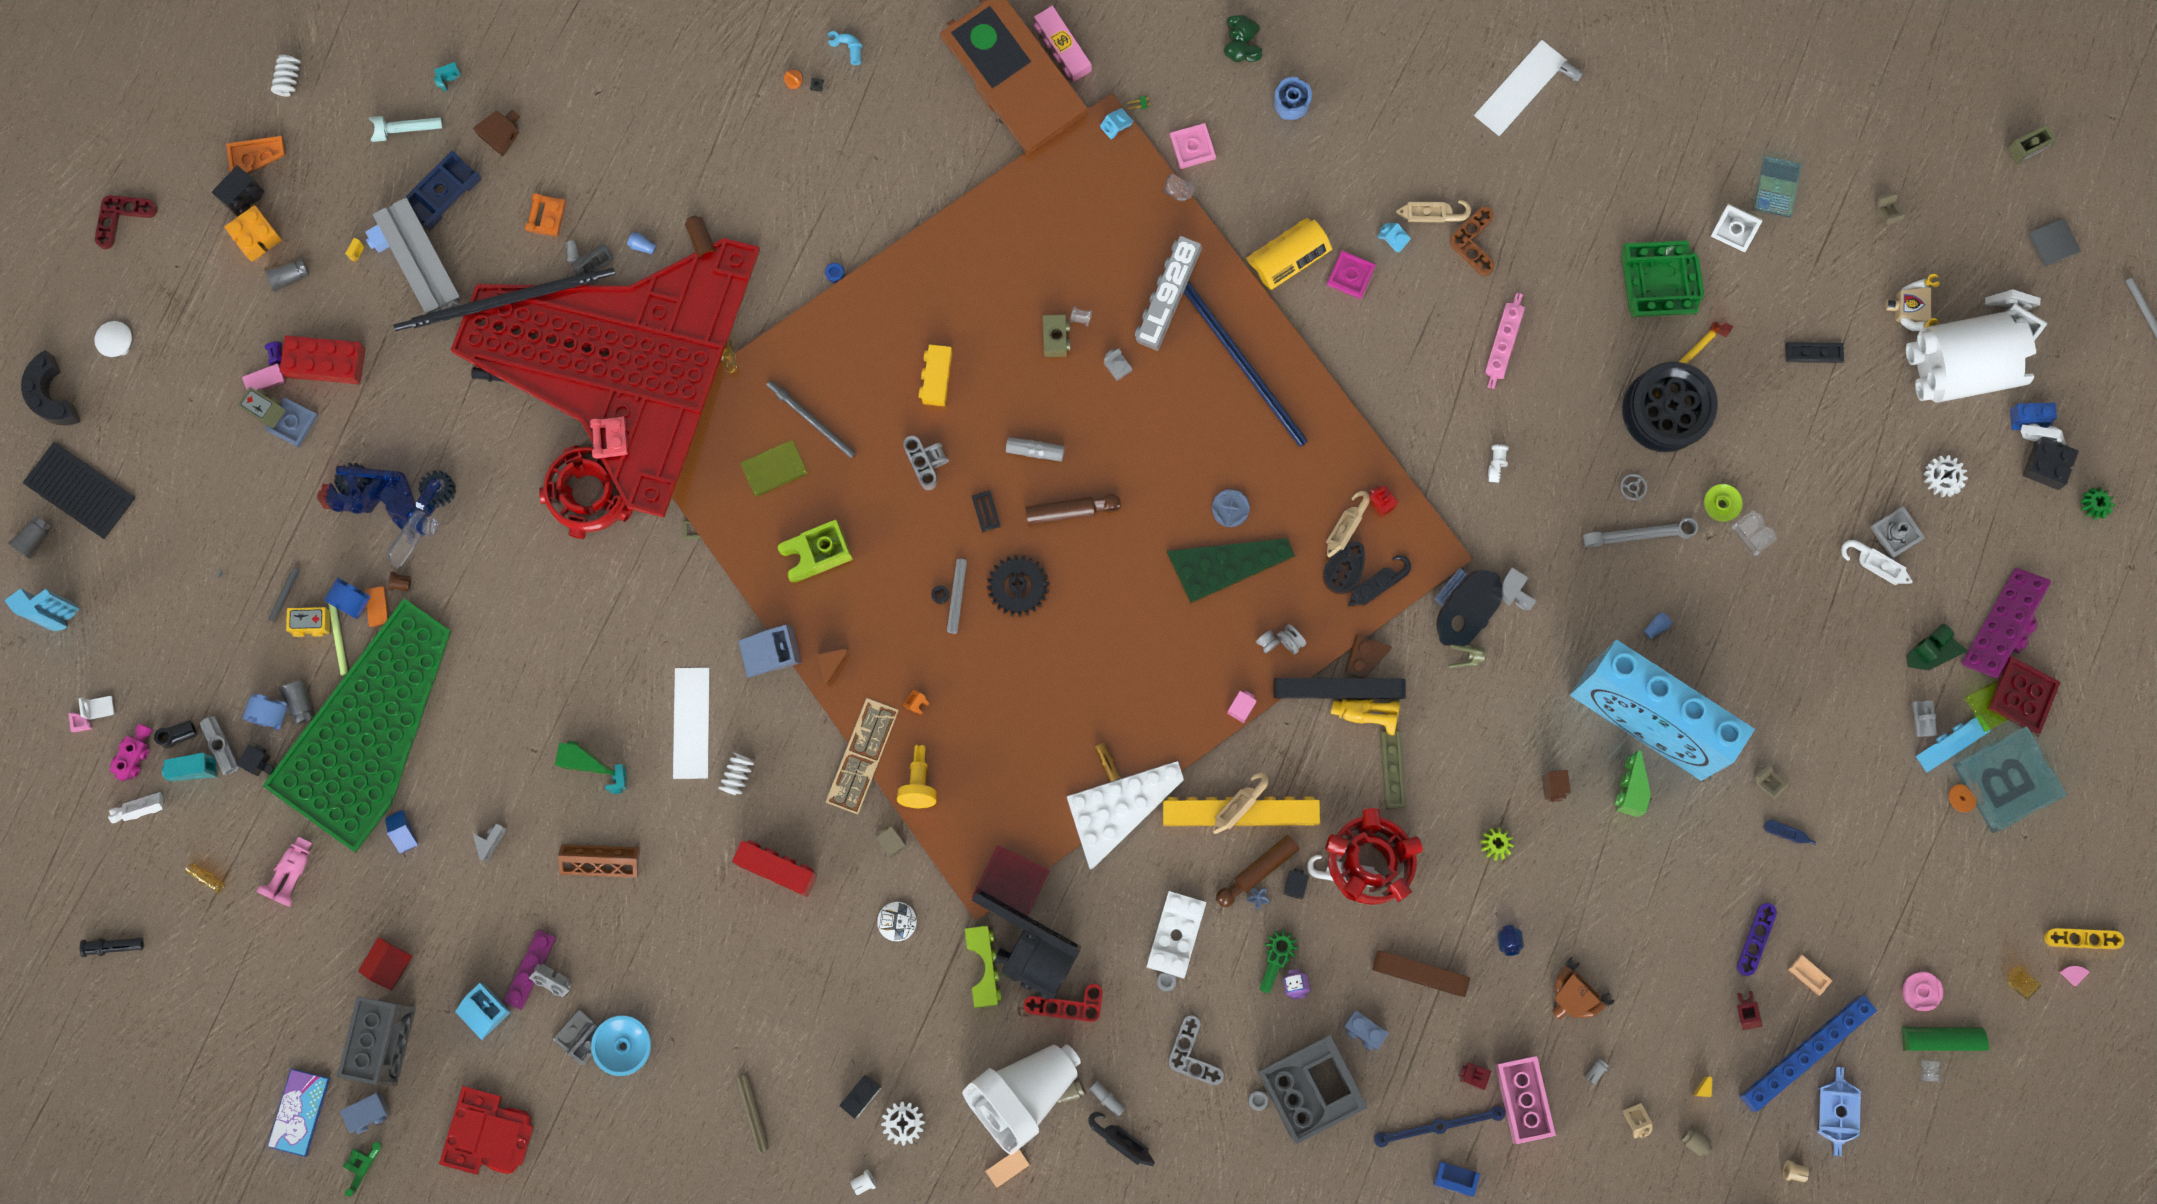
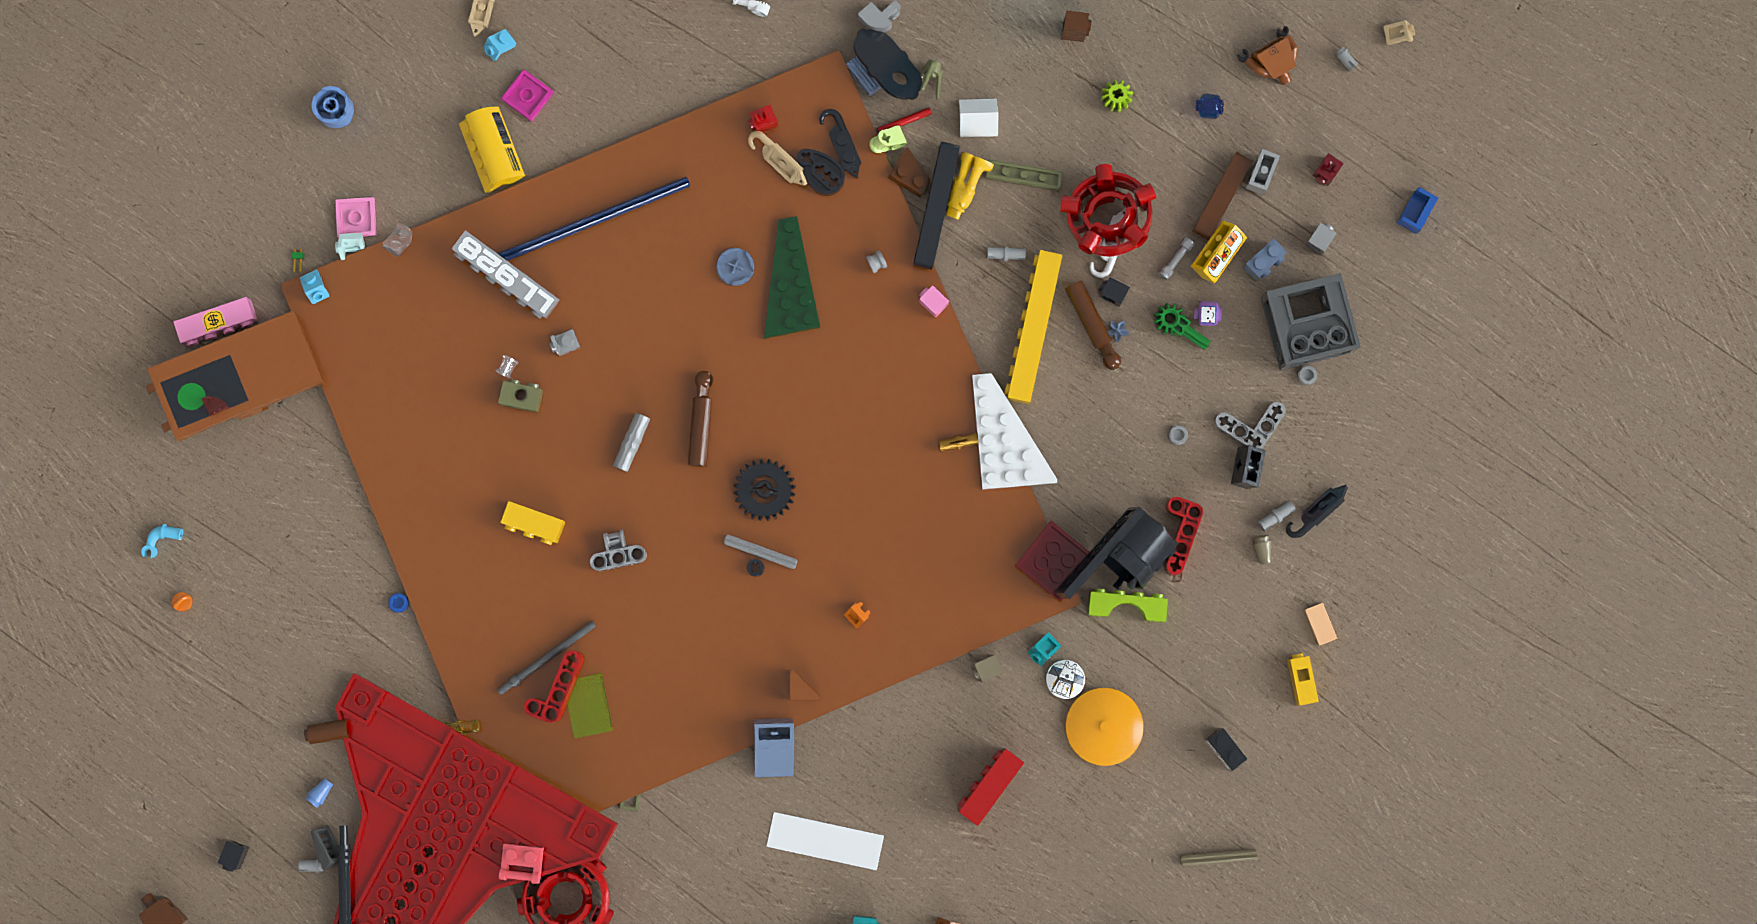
camera: 80 degrees left, 5 degrees up
orange plate [524,193,566,237] -> none
white piece [718,752,754,795] -> none
lime brick [777,519,853,582] -> none
pearl dark grey piece [810,78,824,92] -> none
sticker [825,698,899,815] -> none
white bush [851,1169,877,1195] -> none
white gear [881,1102,925,1146] -> none
yellow piece [897,745,937,808] -> none
white cone [963,1044,1081,1155] -> none
black tile [972,490,1001,533] -> none
white piece [1146,891,1206,979] -> none
tan plate [1213,773,1269,834] -> none
dark green animal [1223,15,1263,62] -> none
light grey wheel [1277,624,1307,655] -> none
dark blue piece [1374,1106,1505,1147] -> none
bright pink brick [1495,1056,1556,1144] -> none
none -> clear red tile [202,397,229,417]
none -> black brick [218,840,249,872]
none -> light aqua bracket [335,233,365,260]
none -> red beam [524,650,584,723]
none -> yellowish green piece [869,125,907,153]
none -> red bar [877,107,932,133]
none -> white slope [959,99,998,138]
none -> light grey pin [986,246,1026,261]
none -> teal bracket [1028,632,1061,666]
none -> light orange dish [1065,688,1143,766]
none -> light grey bar [1158,237,1195,280]
none -> yellow brick [1191,220,1247,283]
none -> black brick [1231,445,1266,489]
none -> light grey brick [1245,149,1280,195]
none -> yellow brick [1287,653,1319,706]
none -> light grey brick [1305,223,1336,255]

